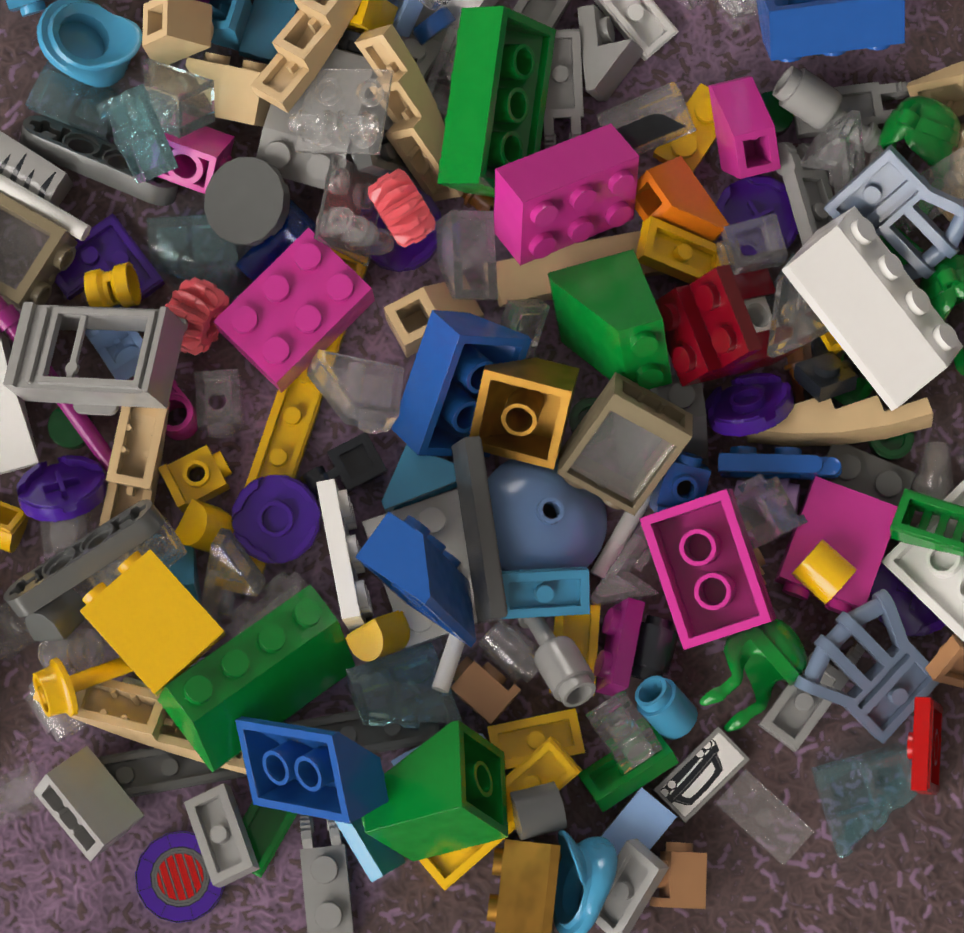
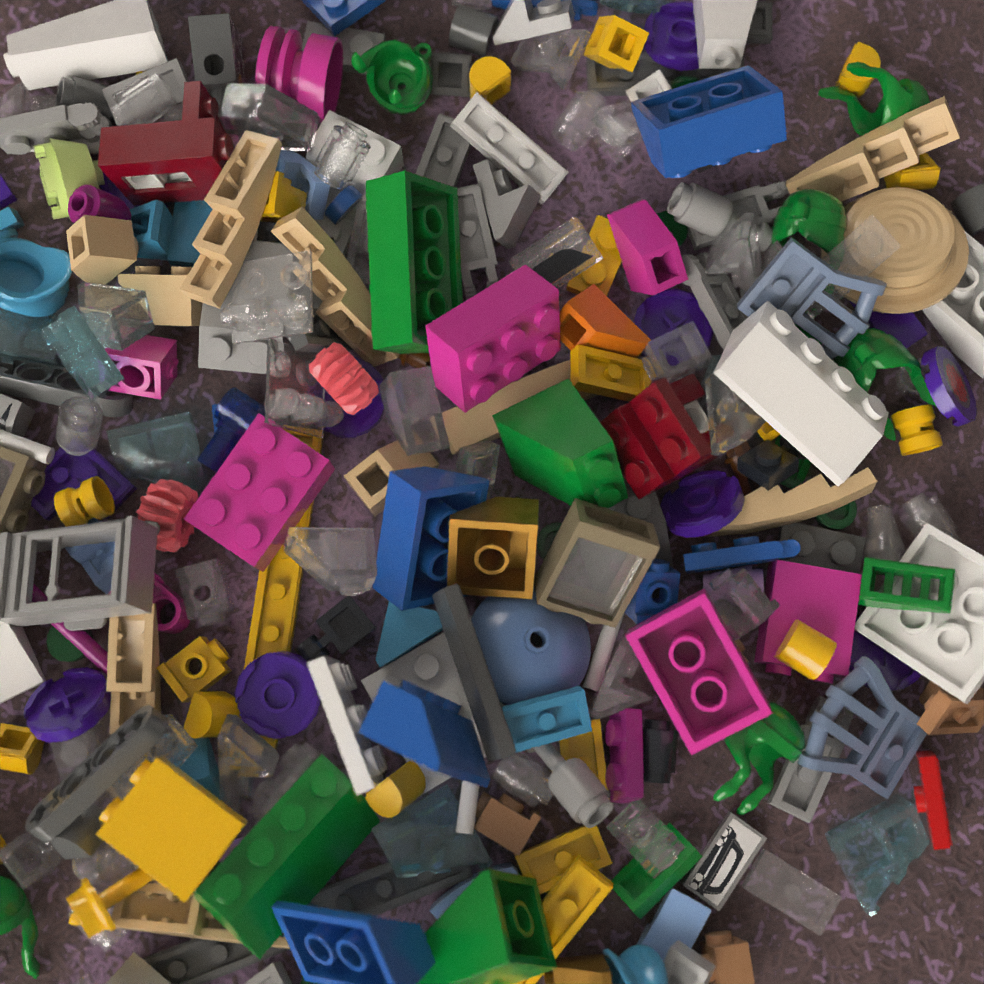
camera: 15 degrees left, 0 degrees up
dark grey tile [204,157,290,246] -> none
dark grey brick [510,781,567,840] -> none
dark azure brick [635,676,698,740] -> none
none -> clear brick [56,396,103,456]

